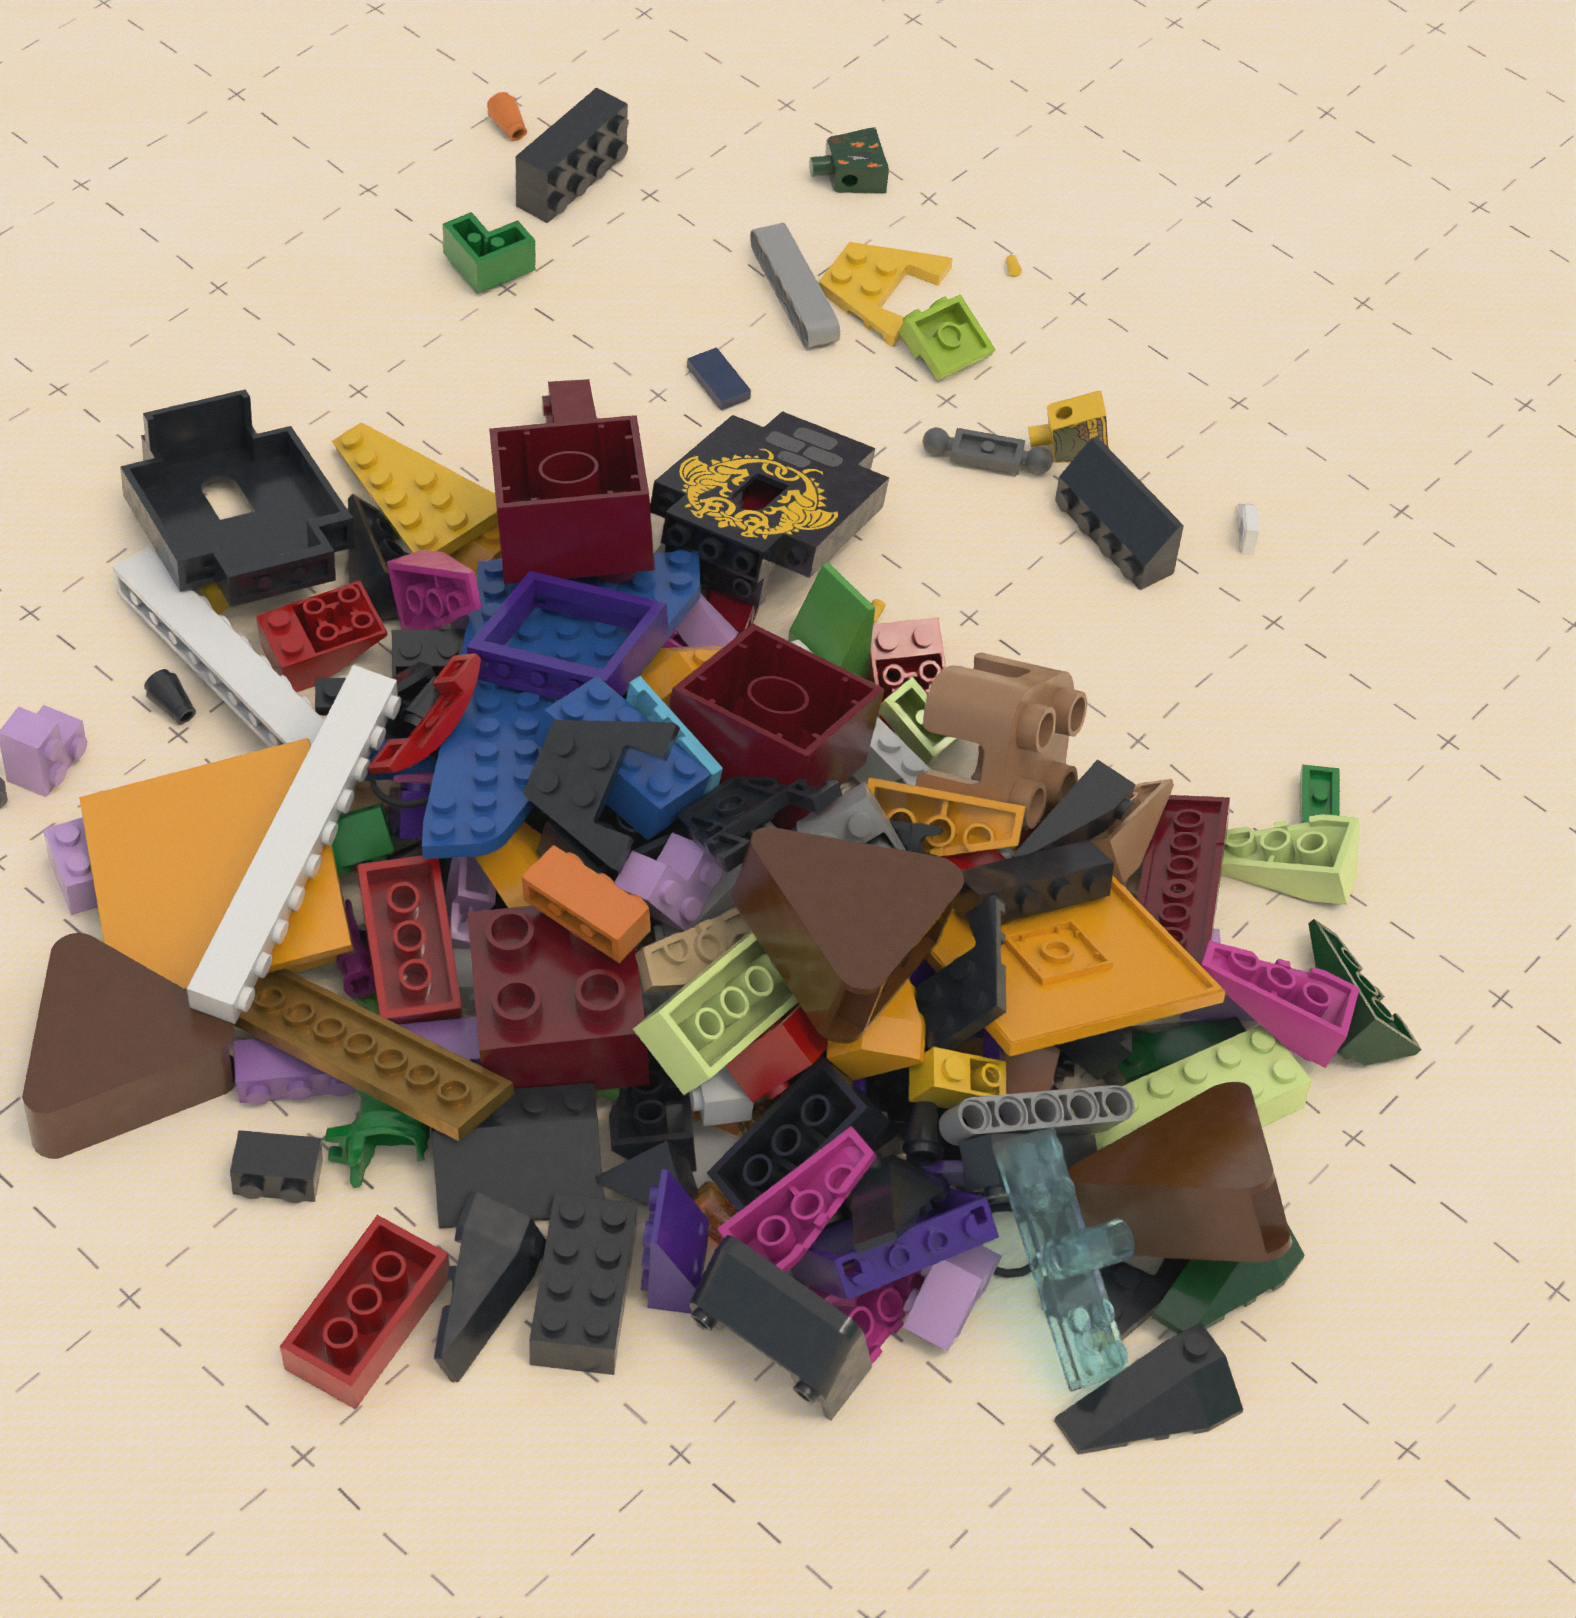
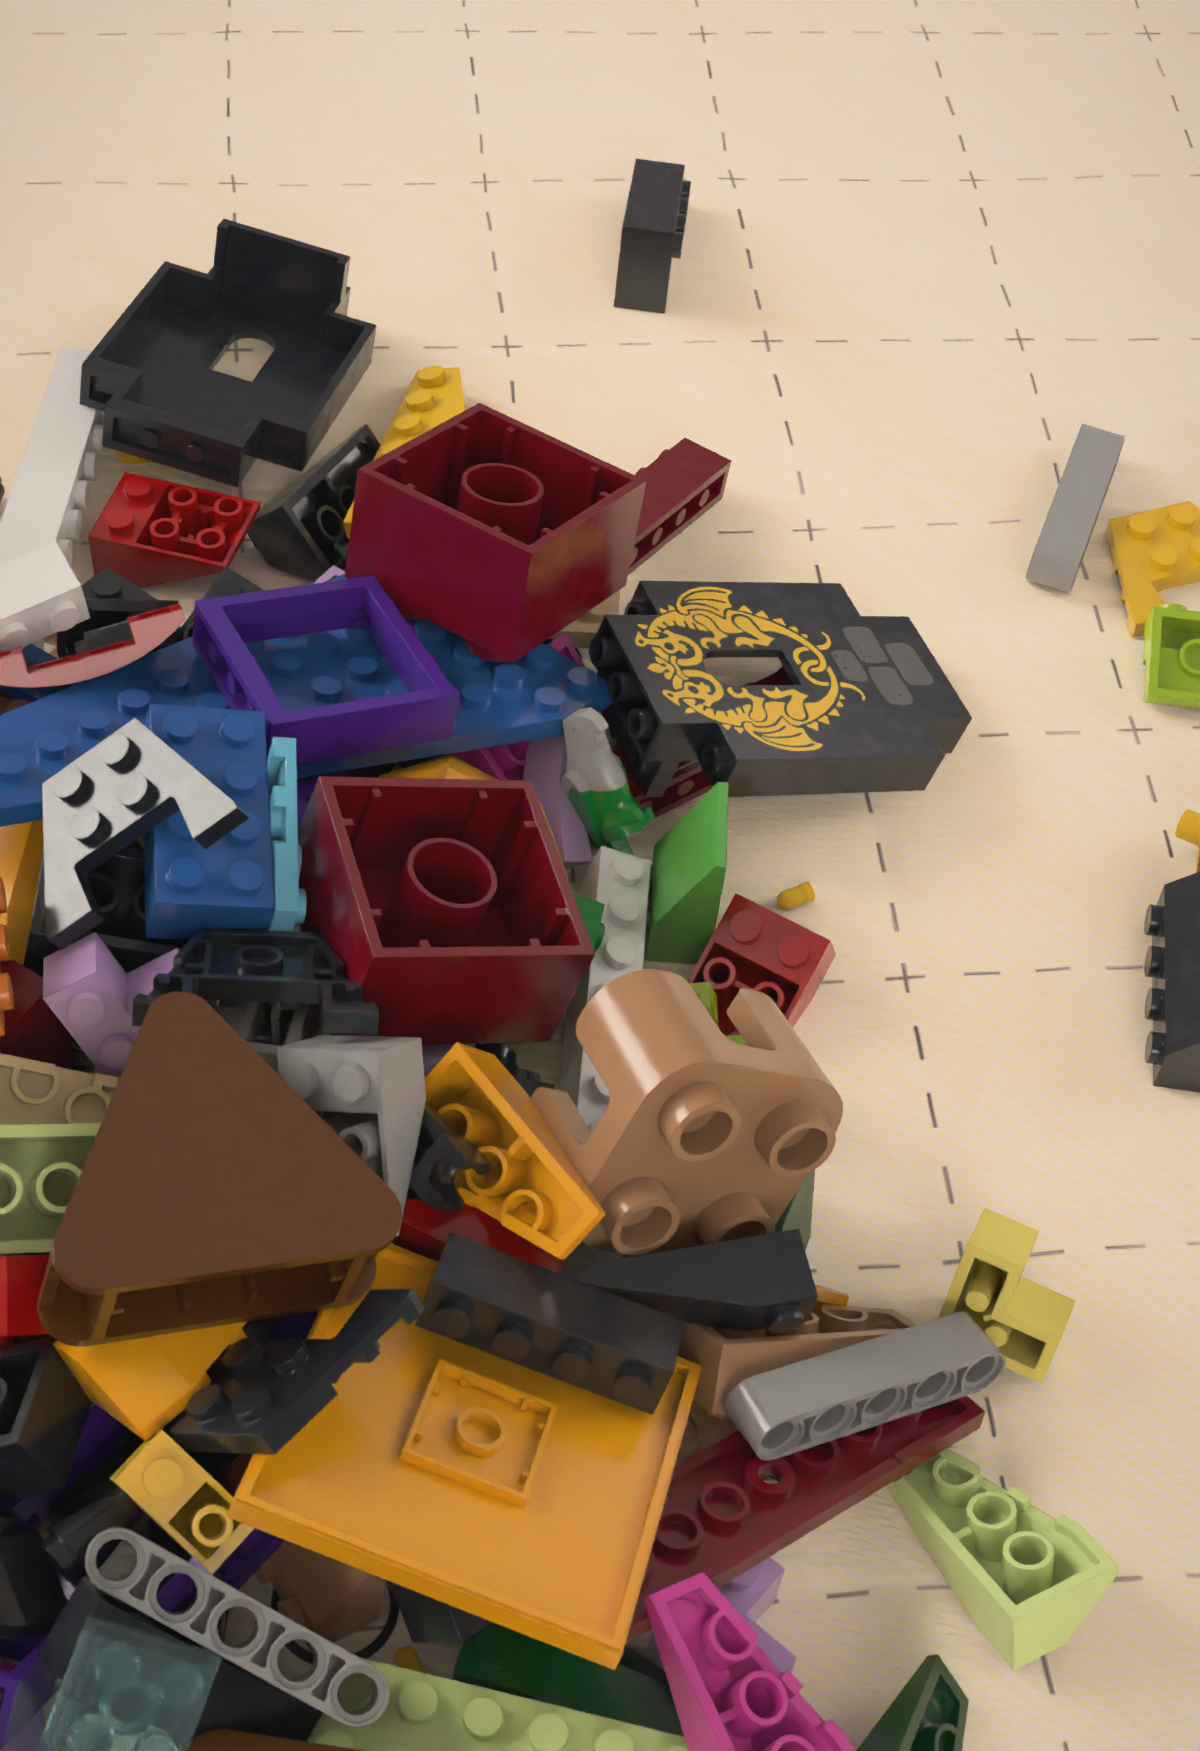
camera: 40 degrees right, 0 degrees up
dark pink wedge [387,549,482,630] -> none
green brick [442,212,536,294] -> none
orange cone [487,92,527,141] -> none
black brick [515,87,629,223] -> none
dark blue tile [687,347,751,410] -> none
dark grey plate [922,427,1053,474] -> none
green hinge [1299,764,1340,823] -> none
none -> animal [561,707,655,855]
none -> black wedge [614,158,691,314]
none -> light grey beam [724,1312,1006,1461]
none -> light yellow brick [938,1208,1076,1383]

